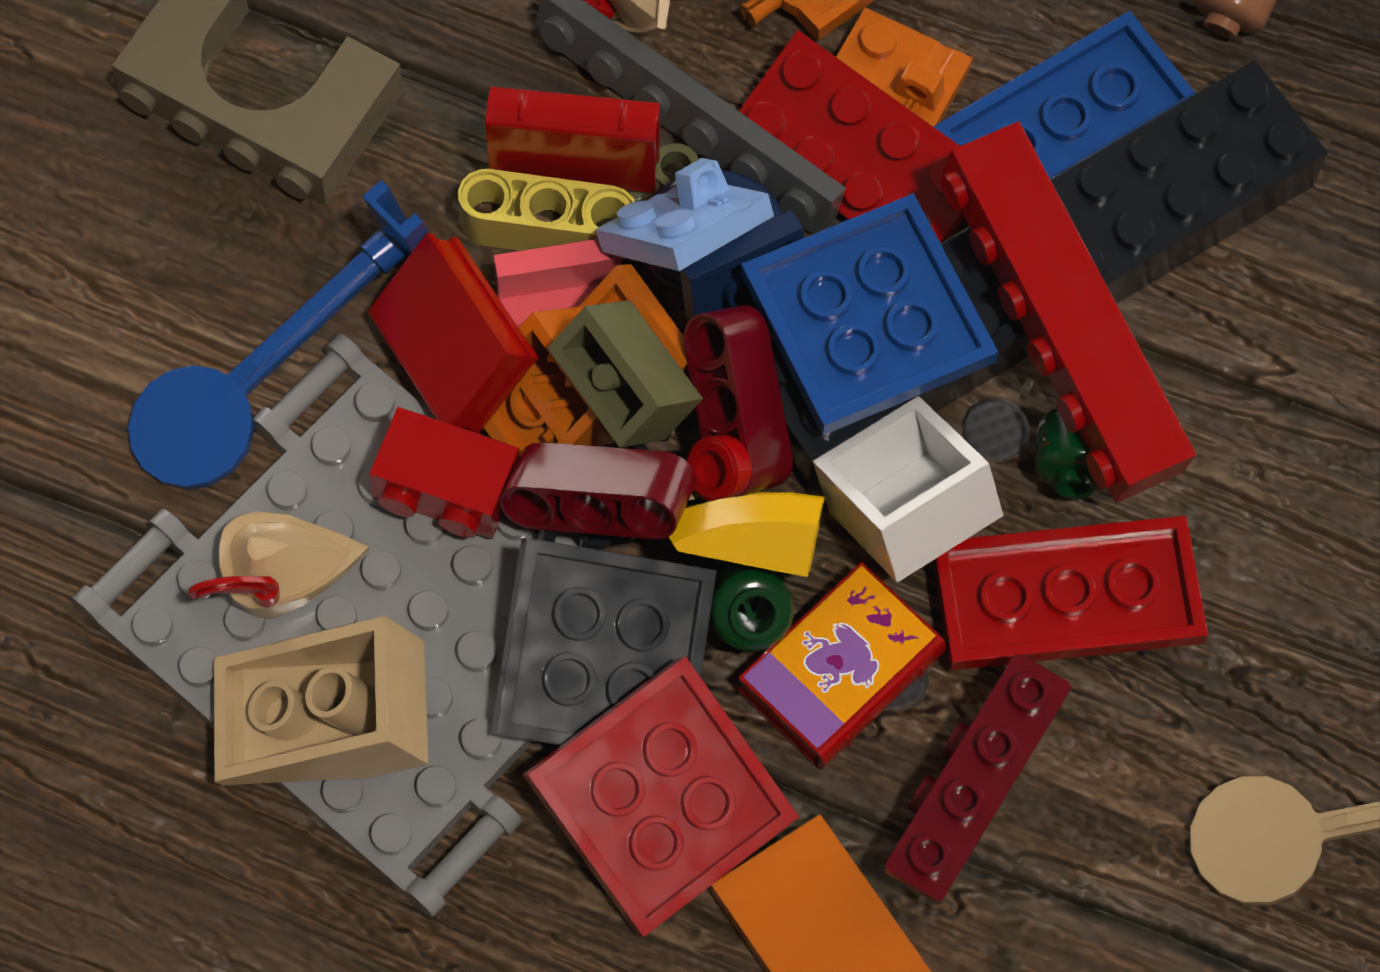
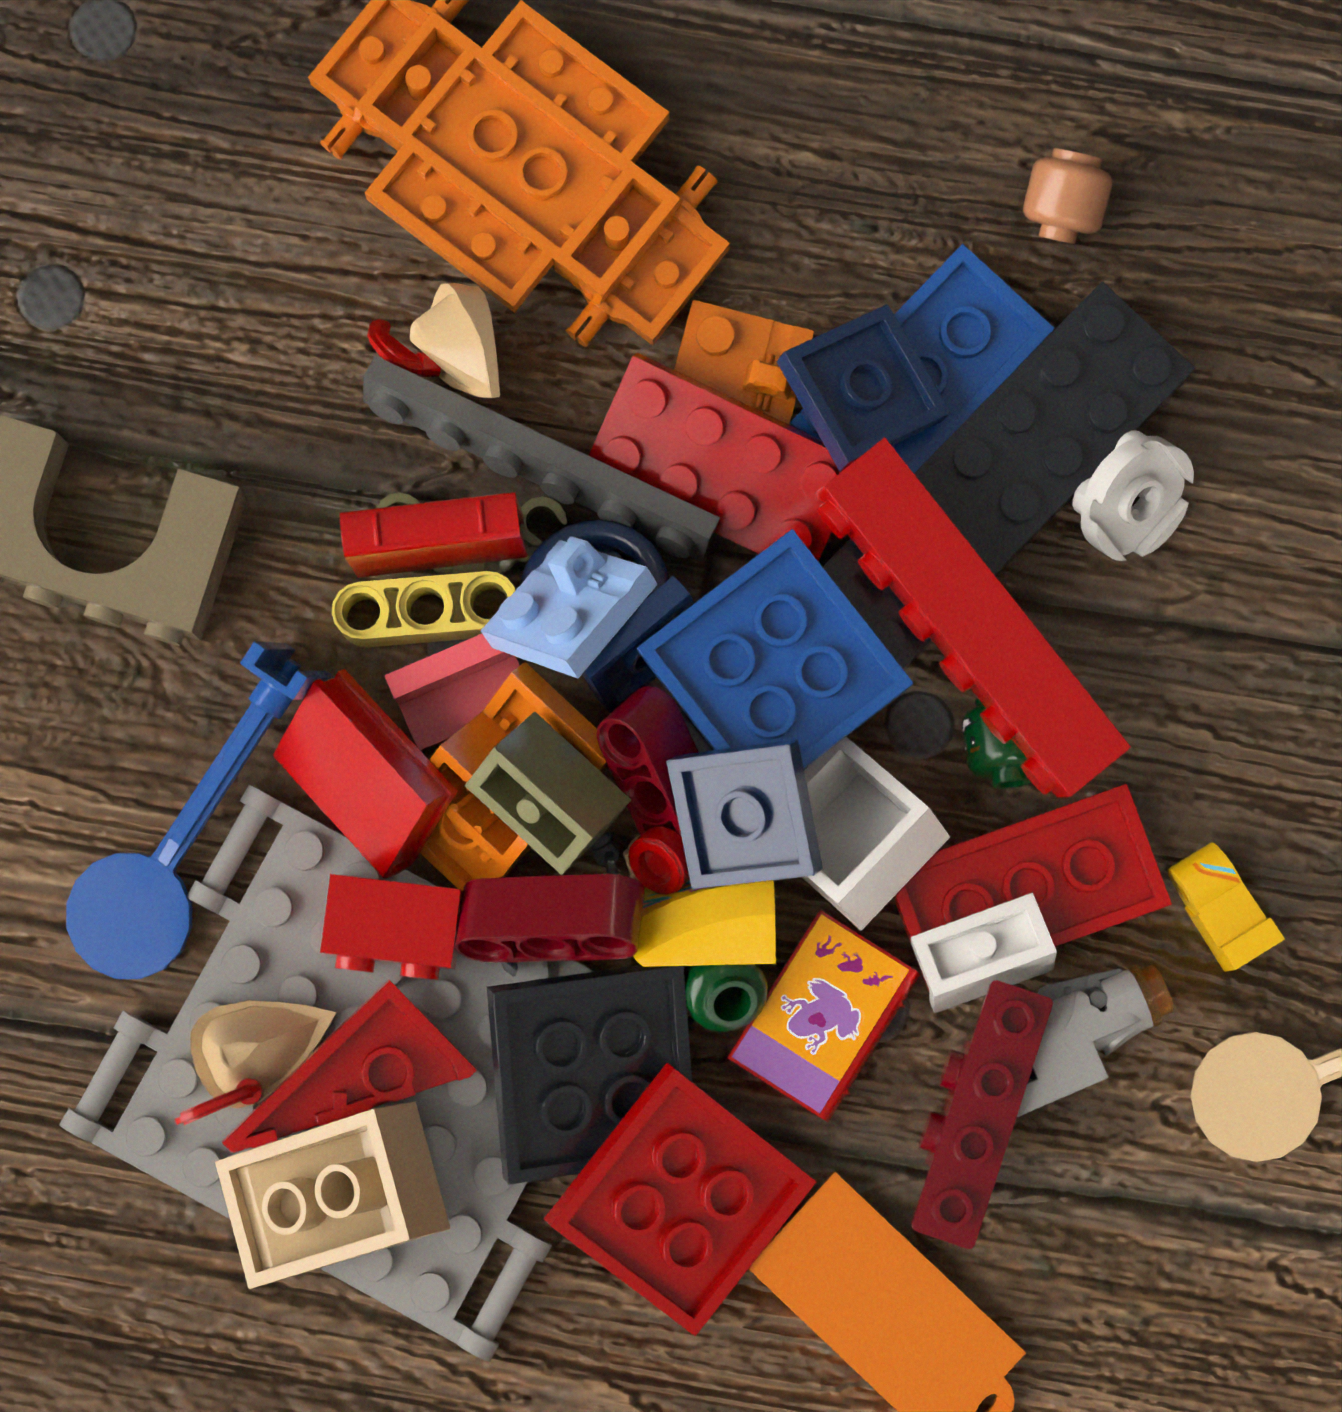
camera: 10 degrees left, 15 degrees up
none -> red wing [222,979,477,1153]
none -> plate [667,739,823,889]
none -> dark blue hinge [776,304,951,471]
none -> white panel [911,893,1057,1013]
none -> light grey plate [1017,964,1174,1117]
none -> white plate [1073,430,1194,561]
none -> yellow leg [1167,842,1285,972]

